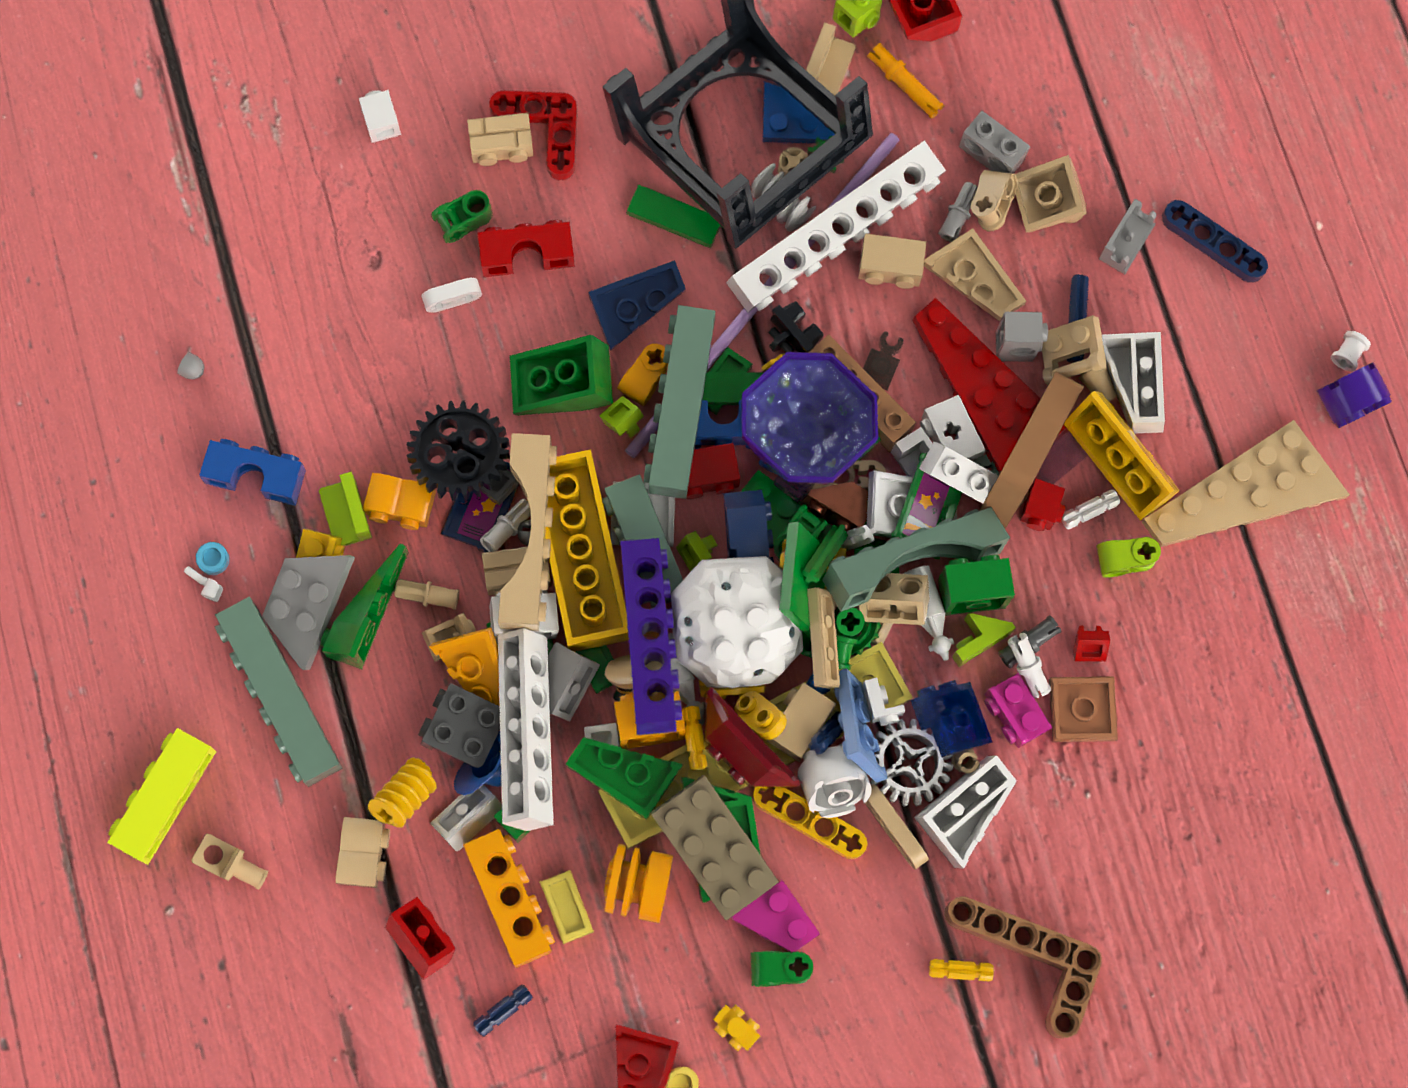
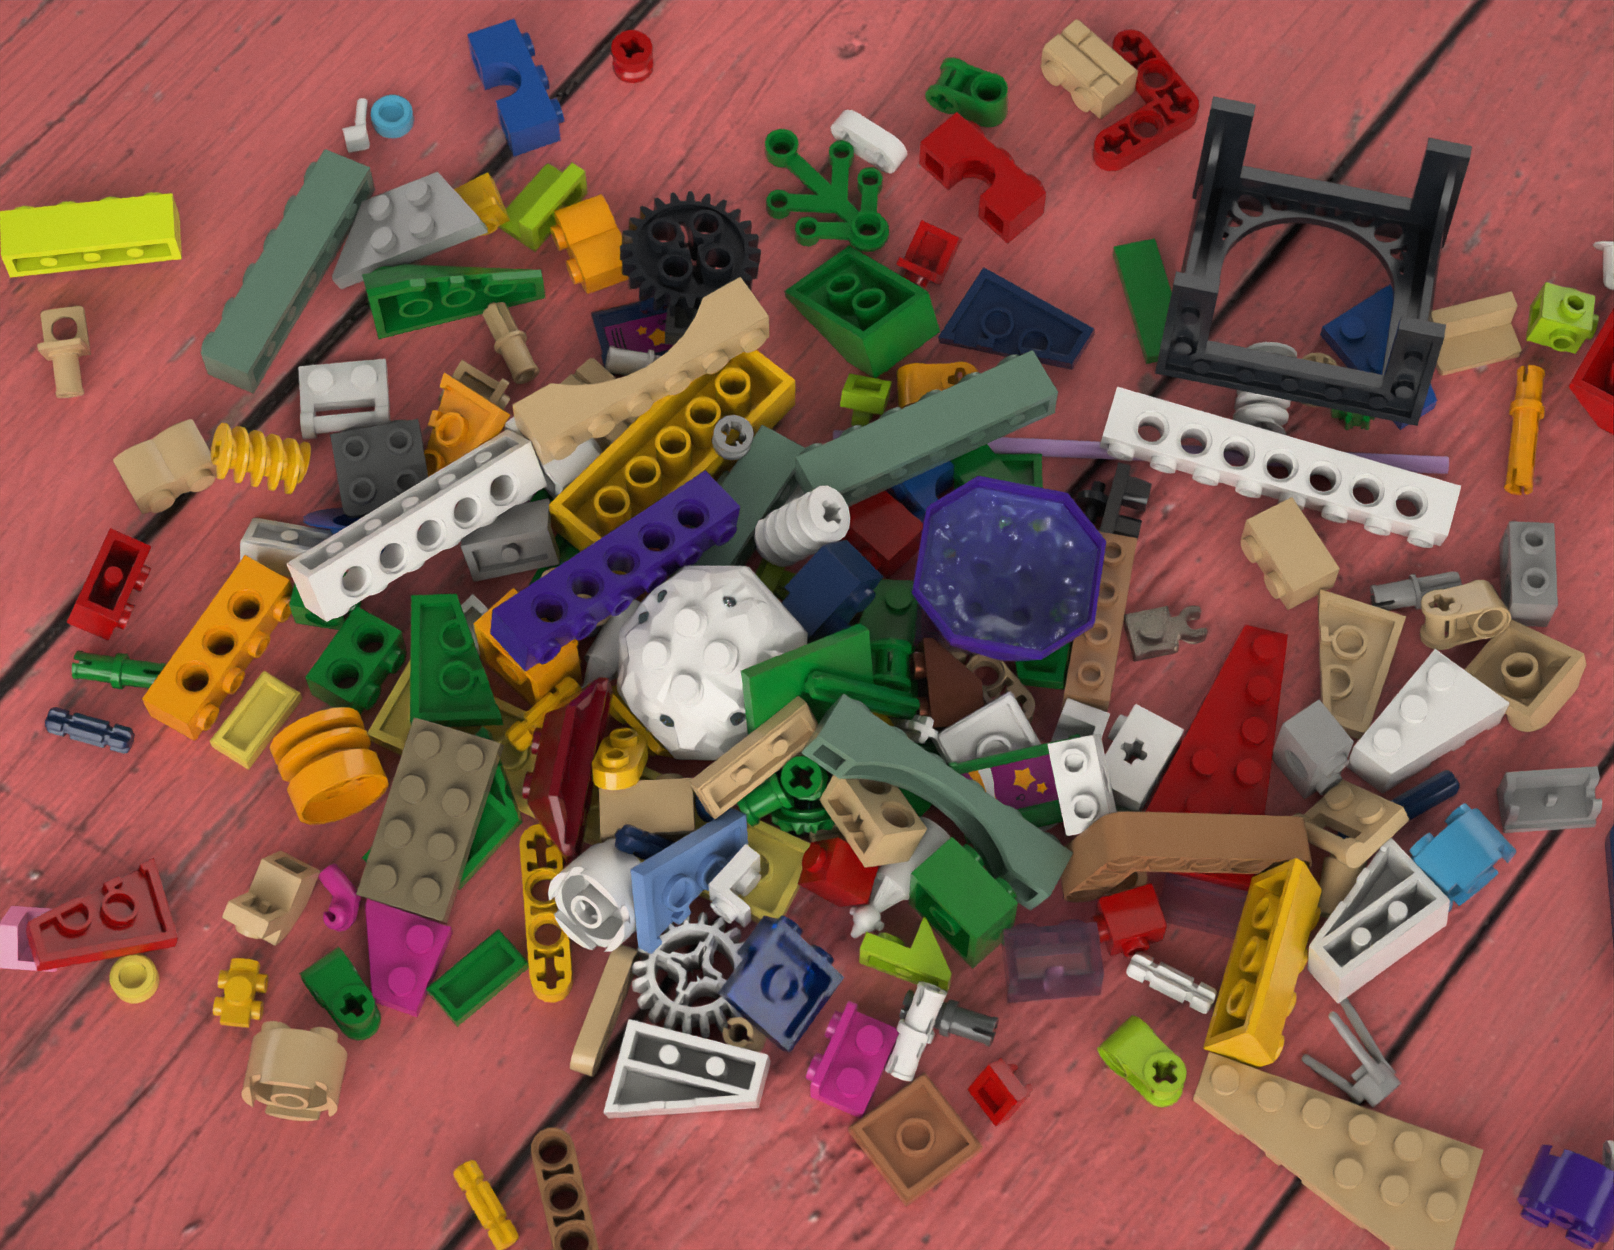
camera: 60 degrees right, 10 degrees down
none -> green pin [72,650,167,689]
none -> tan brick [222,851,320,945]
none -> tan brick [242,1021,347,1121]
none -> white plate [298,359,391,439]
none -> green brick [305,606,407,715]
none -> dark pink arm [318,864,361,932]
none -> green tile [426,929,529,1027]
none -> red wheel [611,30,654,83]
none -> light grey bush [712,415,754,460]
none -> white piece [754,486,850,567]
none -> green plant [765,129,889,252]
none -> red brick [798,837,879,907]
none -> red bracket [896,220,962,288]
none -> clear purple window [1001,919,1104,1003]
none -> light grey plant [1302,998,1401,1108]
none -> white wedge [1346,649,1510,794]
none -> dark azure brick [1409,803,1517,912]

